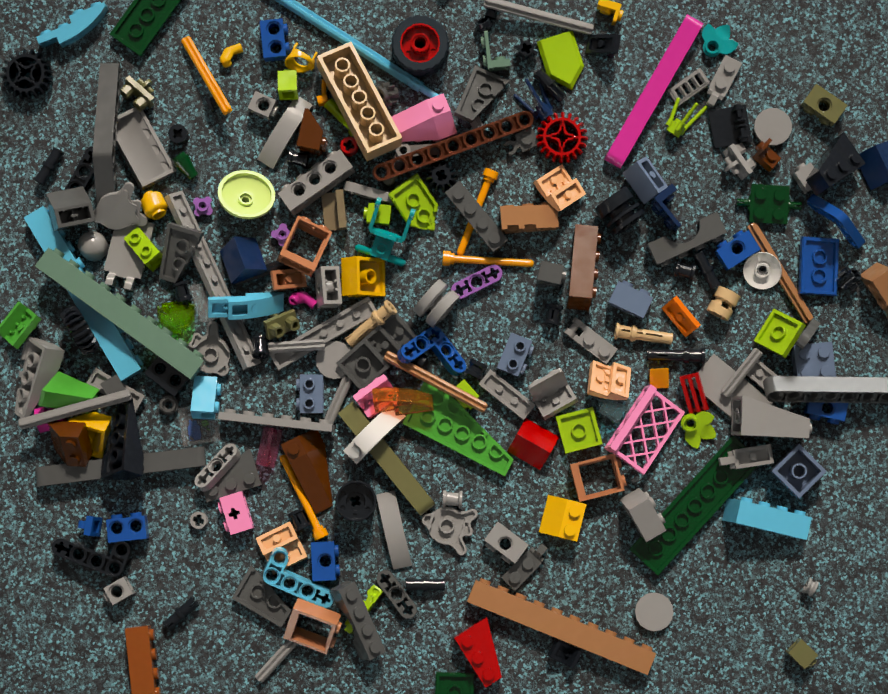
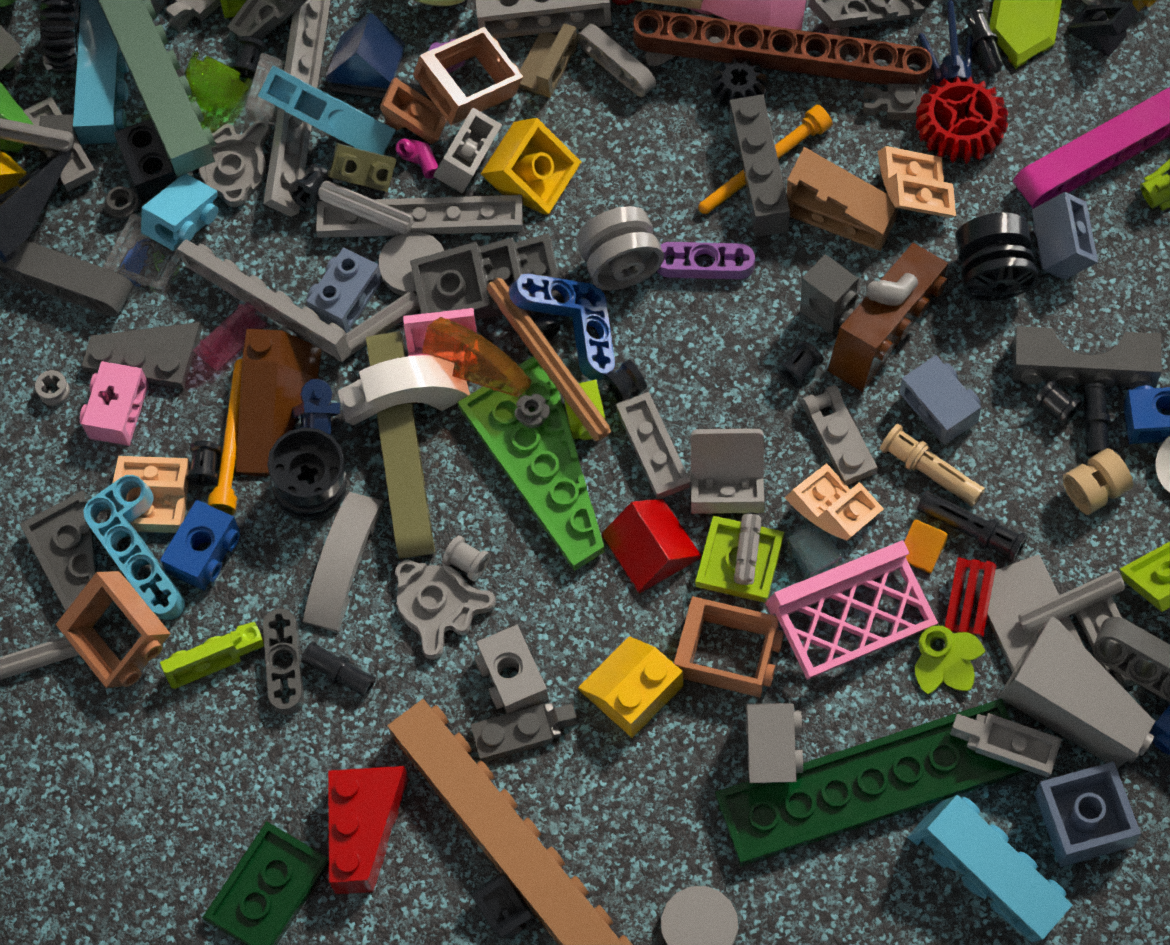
camera: 30 degrees right, 20 degrees down
light grey beam [194,443,241,492] -> none
dark grey arch [330,581,386,661] -> none
tan pin [345,300,397,347] -> none
teal piece [355,197,416,266] -> none
lime brick [363,203,392,227] -> none
lime tile [388,173,438,231] -> none
light orange piece [442,251,534,267] -> none
sand blue brick [497,332,534,378] -> none
dark blue bracket [651,184,681,232] -> none
orange plate [661,295,701,338] -> none
none -> dark blue hips [292,379,340,435]
none -> dark grey plate [514,394,550,428]
none -> light grey axle [734,514,762,585]
none -> light grey arm [866,273,918,306]

